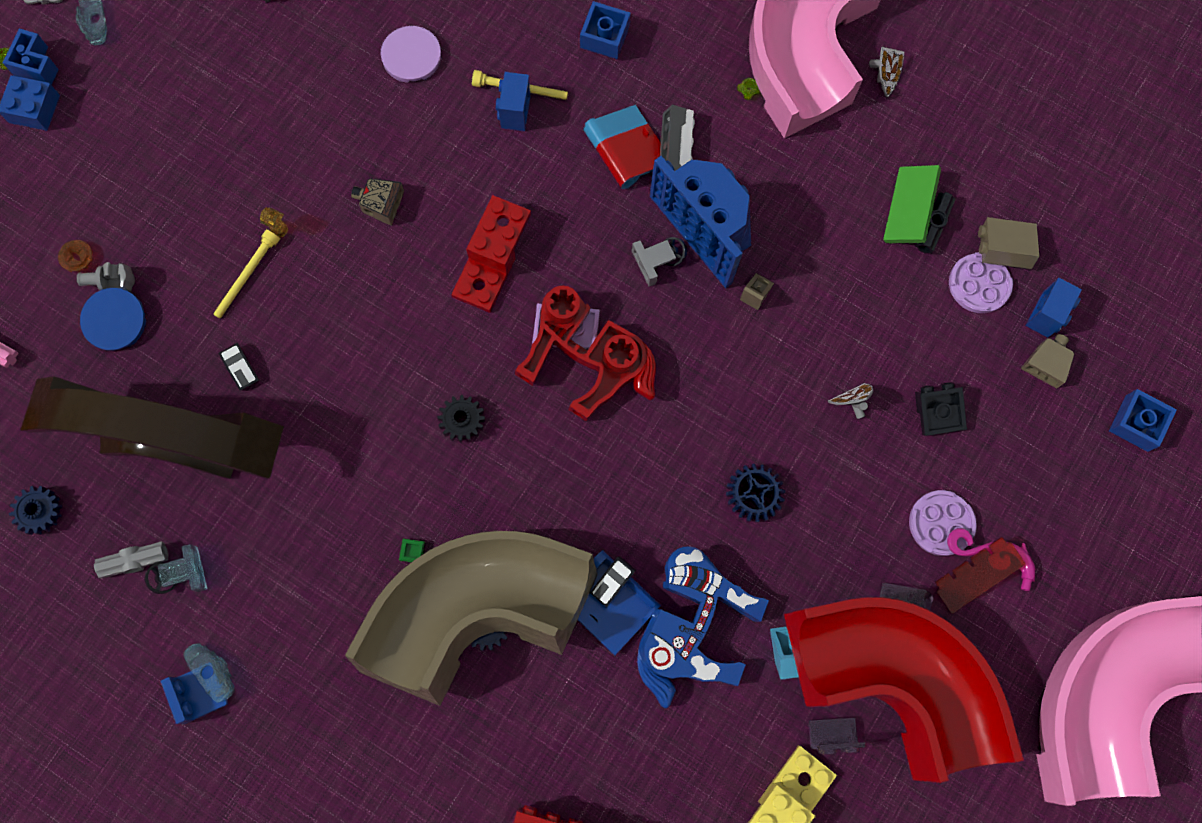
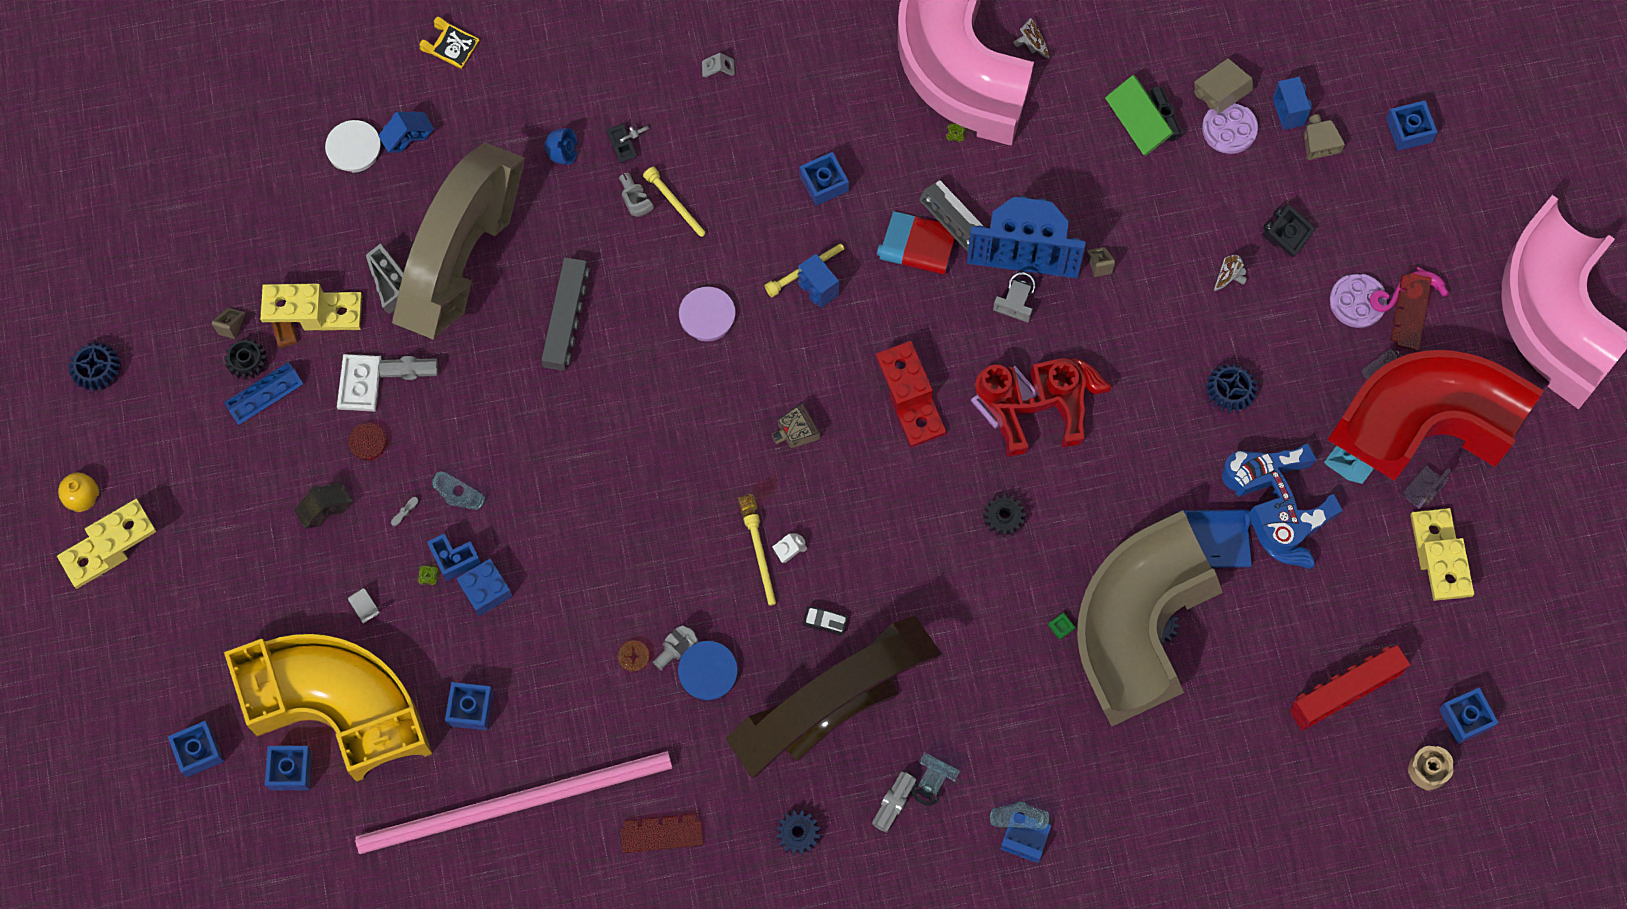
camera: 40 degrees left, 5 degrees down
slope [590,556,636,607] -> none
none -> white bracket [773,534,807,563]

